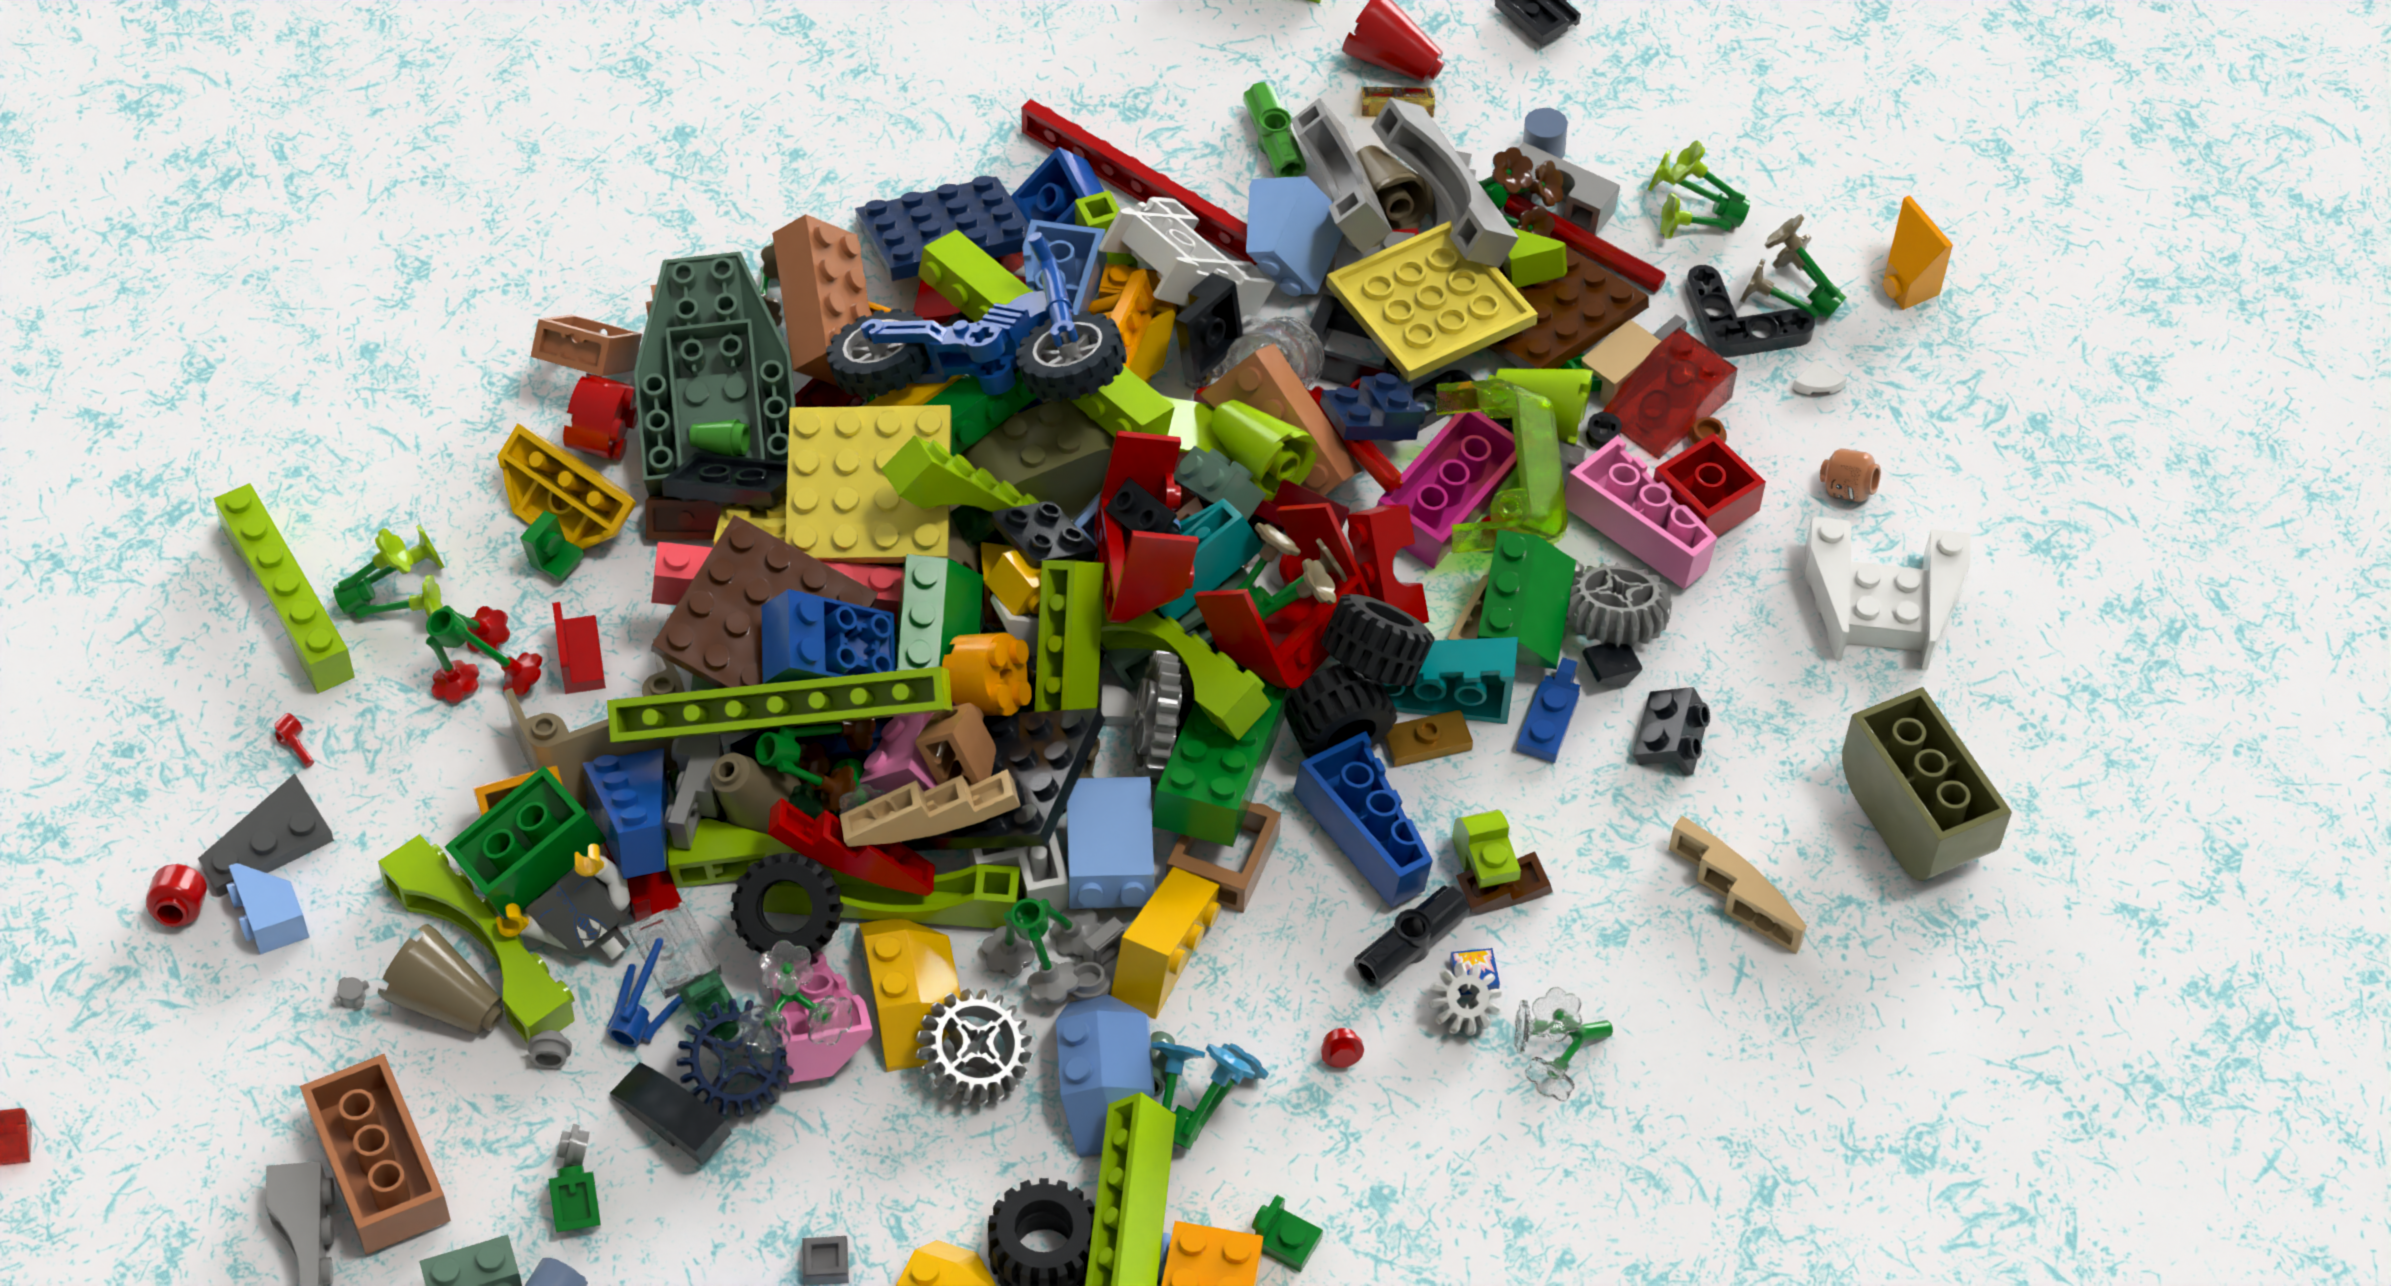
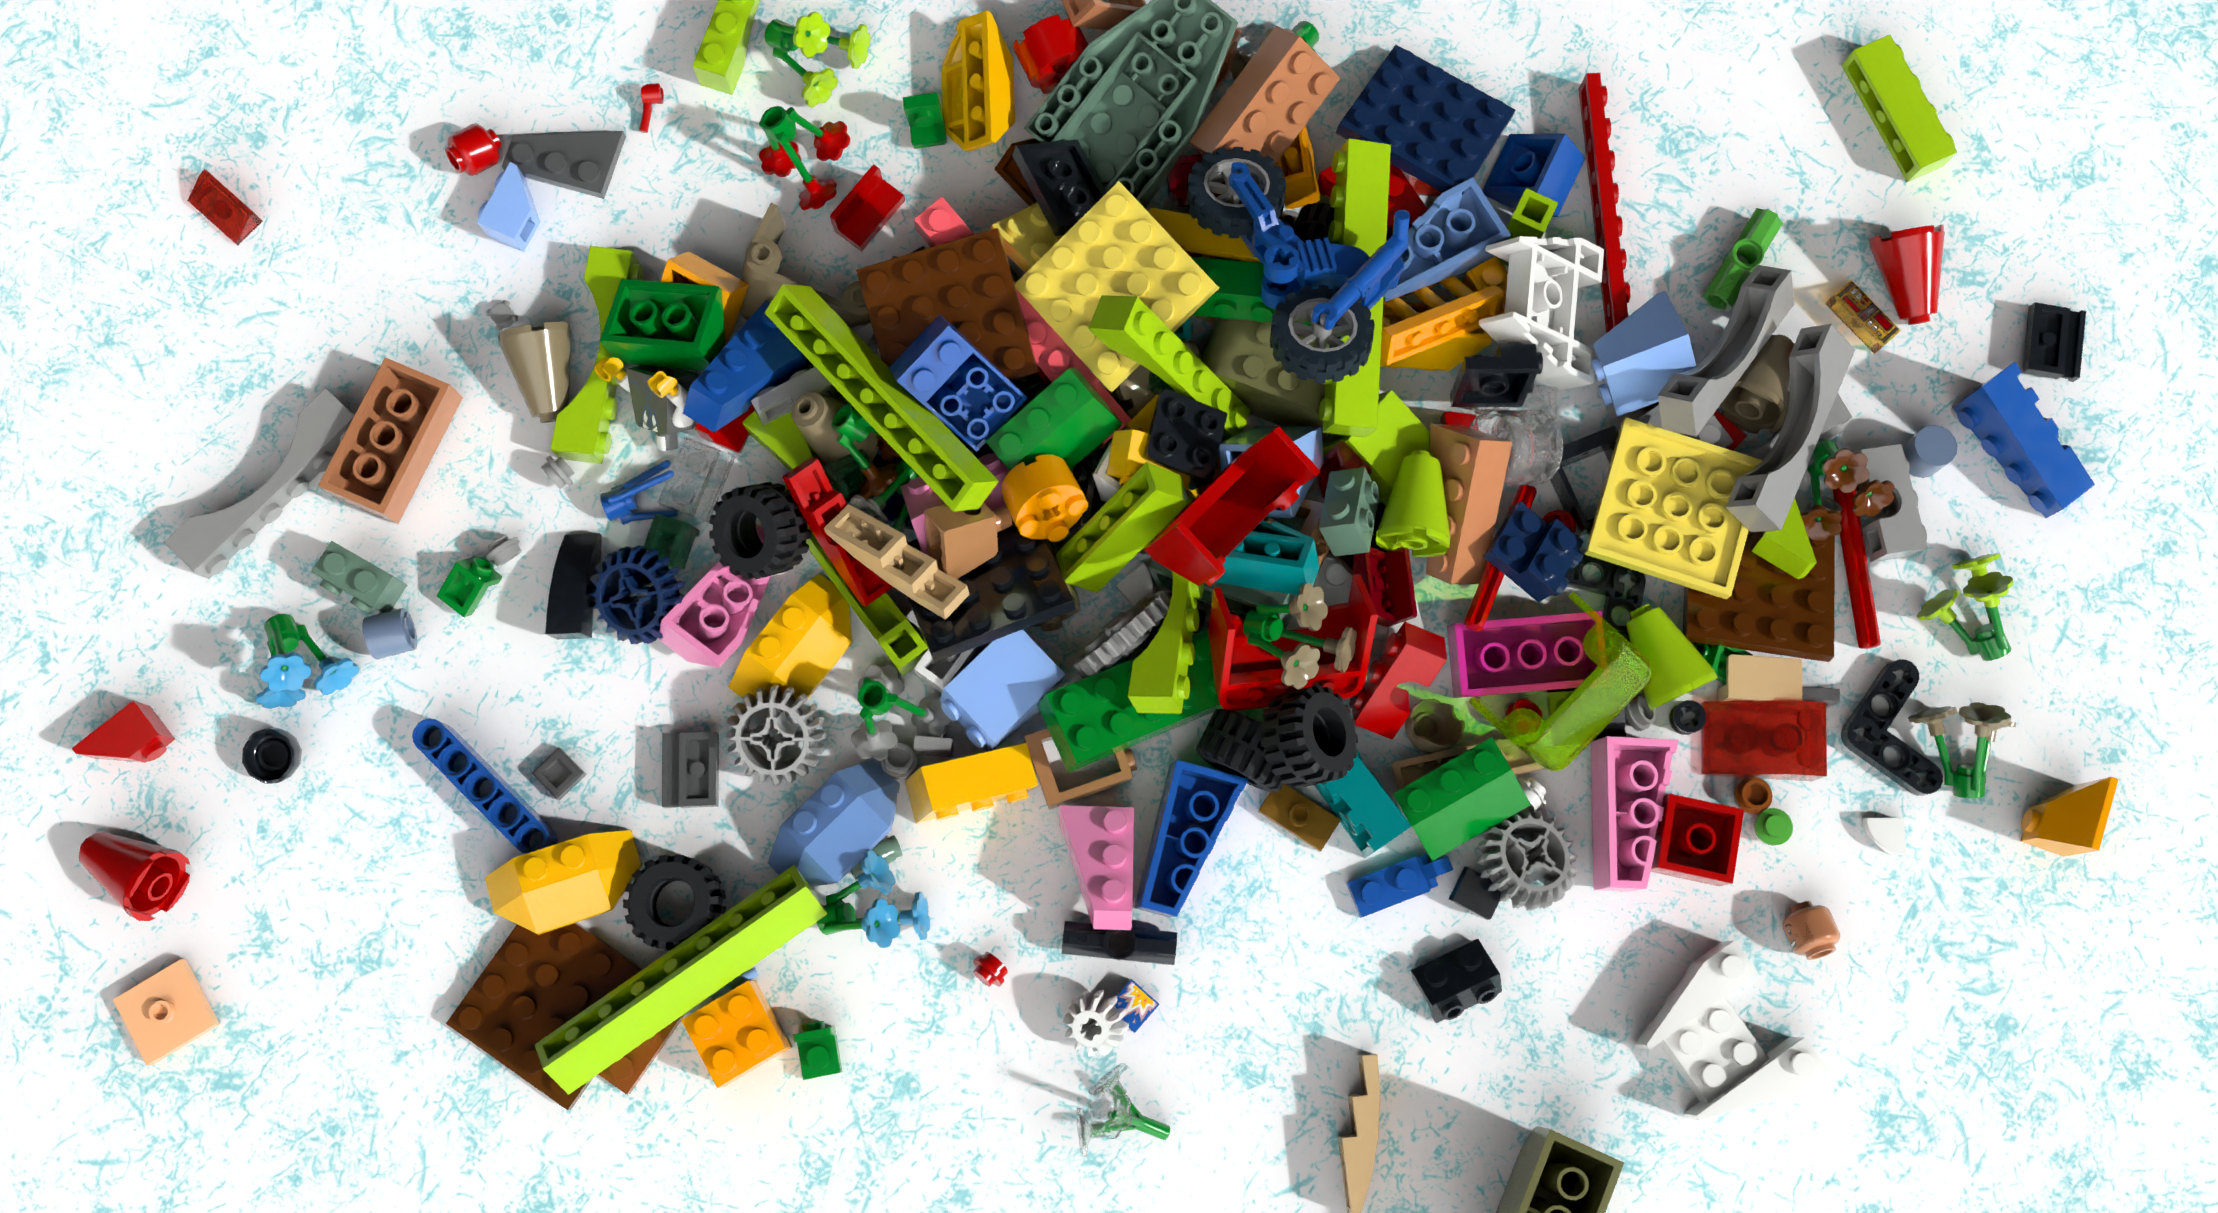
camera: 50 degrees right, 25 degrees up
bright green cone [689,419,750,456] -> none
clear plant [738,940,853,1053] -> none
black hinge [1104,477,1181,535] -> none
lime brick [1452,809,1521,888] -> none
reddish brown slope [1456,851,1553,913] -> none
none -> dark grey plate [662,731,719,808]
none -> bright pink wedge [1059,805,1134,930]
none -> dark tan hair [1405,699,1465,754]
none -> bright green plate [1754,808,1793,846]
none -> blue wedge [1952,362,2095,518]

